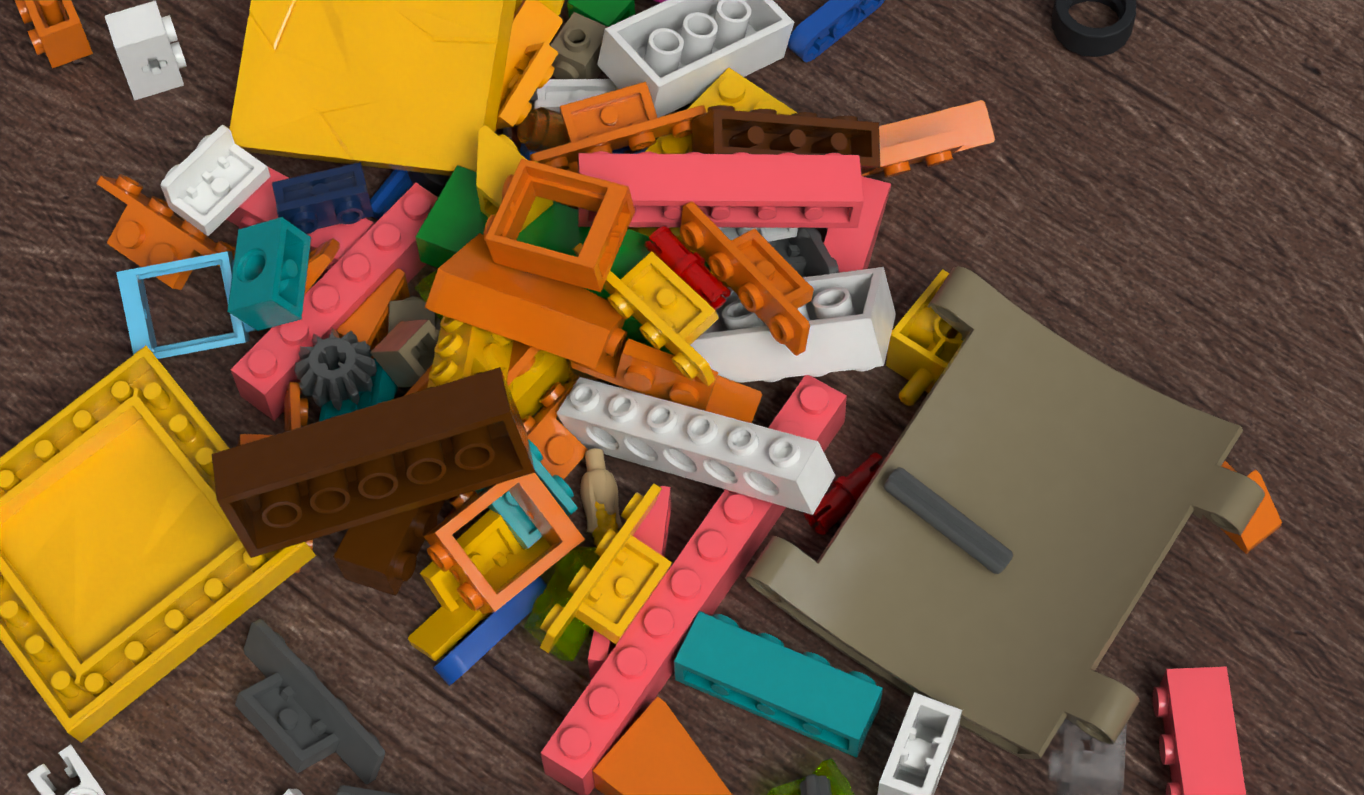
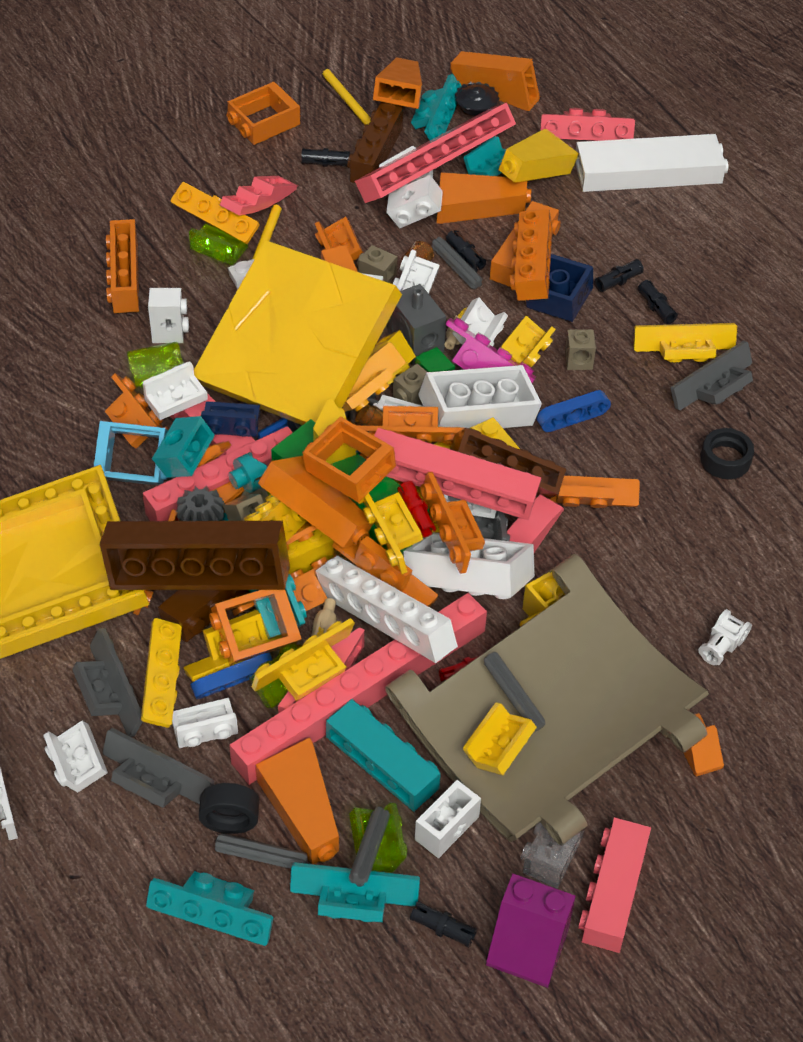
camera: 15 degrees right, 10 degrees down
none -> clear neon green bracket [127,342,184,387]
none -> yellow bracket [141,618,182,728]
none -> white bracket [172,698,238,748]
none -> teal piece [228,452,267,493]
none -> yellow bracket [463,702,537,775]
none -> white connector [699,609,752,665]

